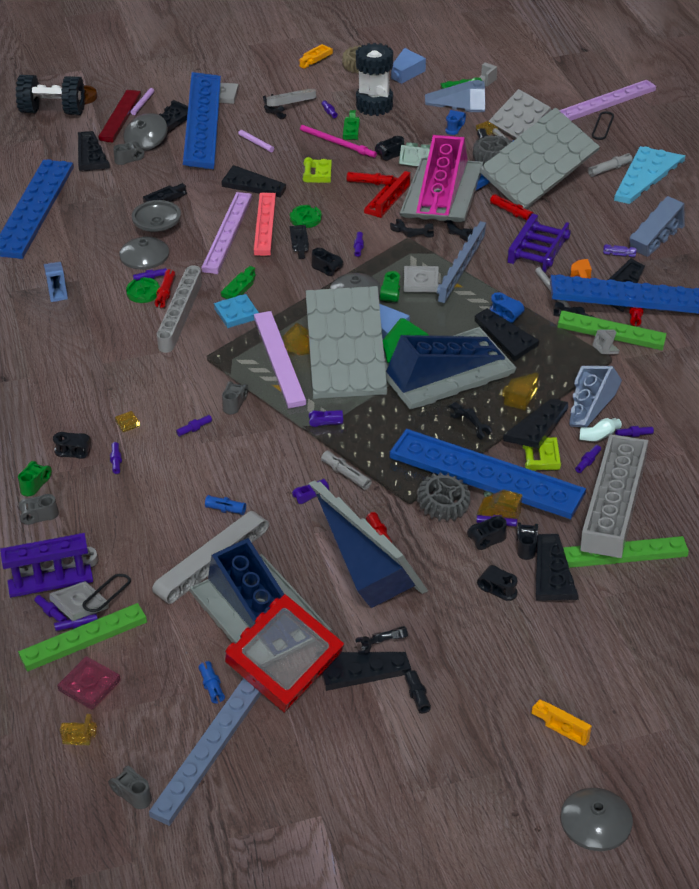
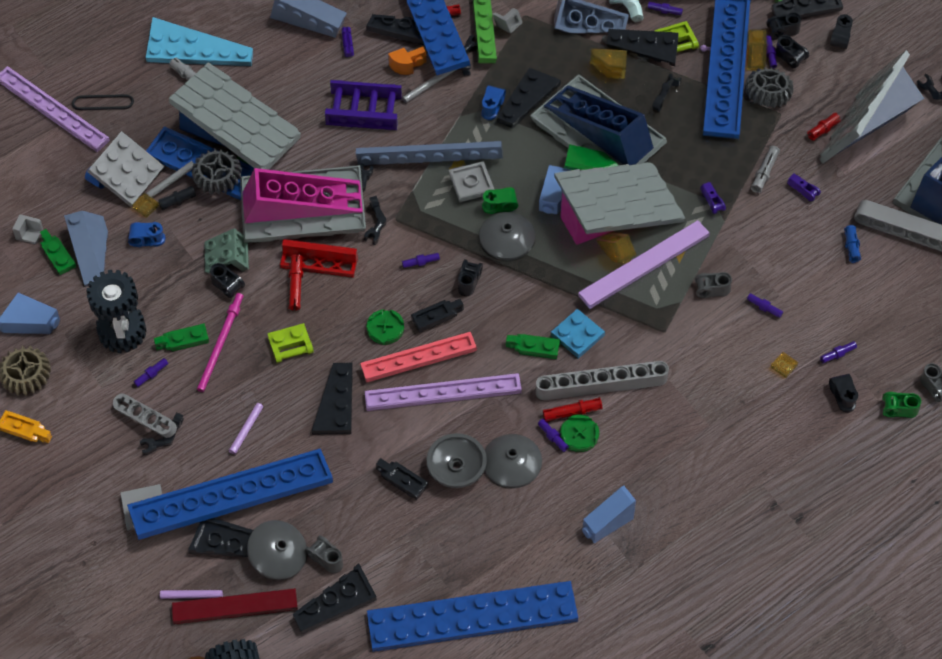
camera: 110 degrees left, 15 degrees up
red pin [490,194,533,221] -> none

